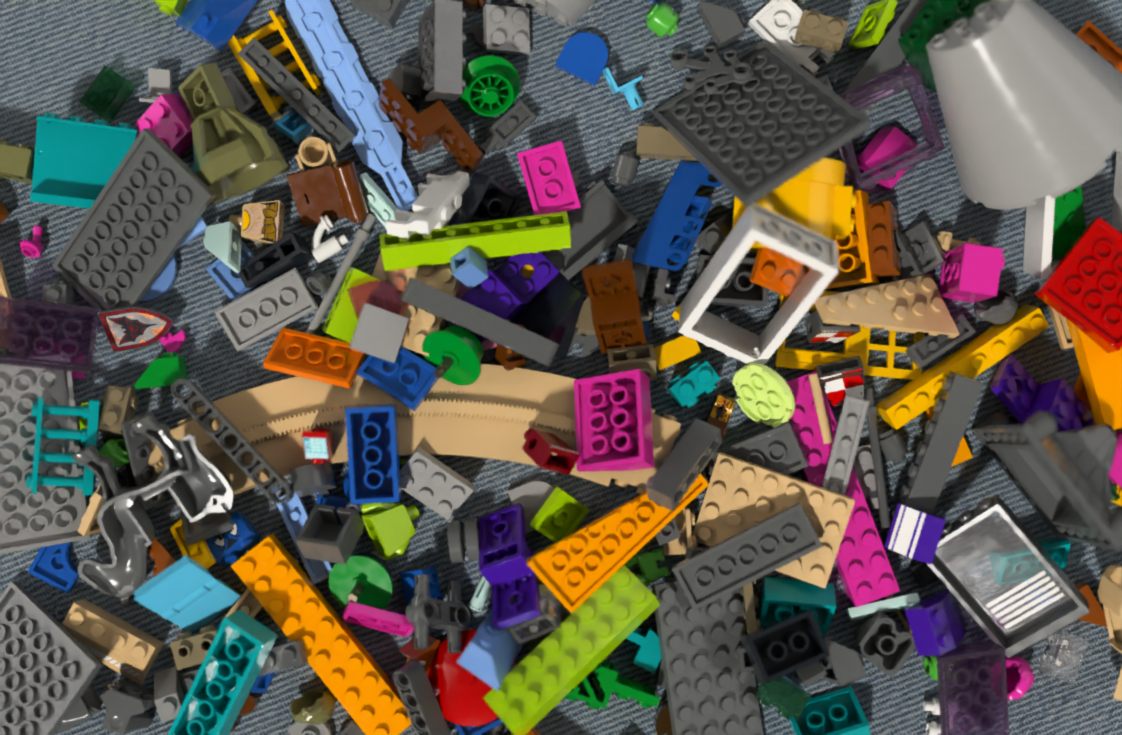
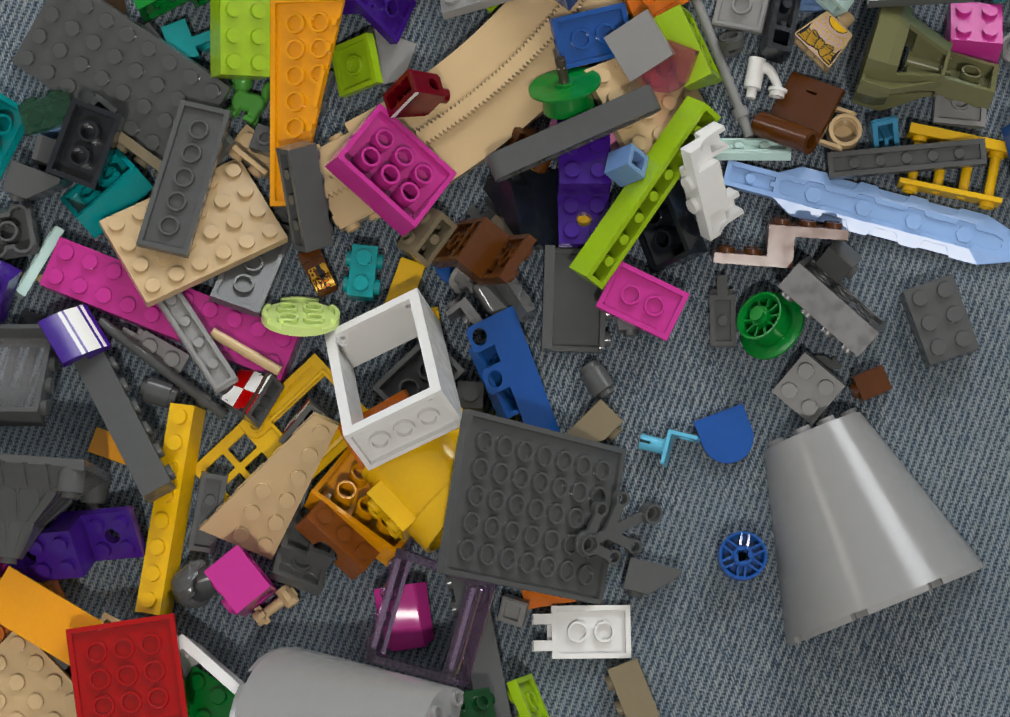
camera: 140 degrees right, 5 degrees down
bright green head [645,3,679,37] -> none
dark tan brick [794,9,849,54] -> none

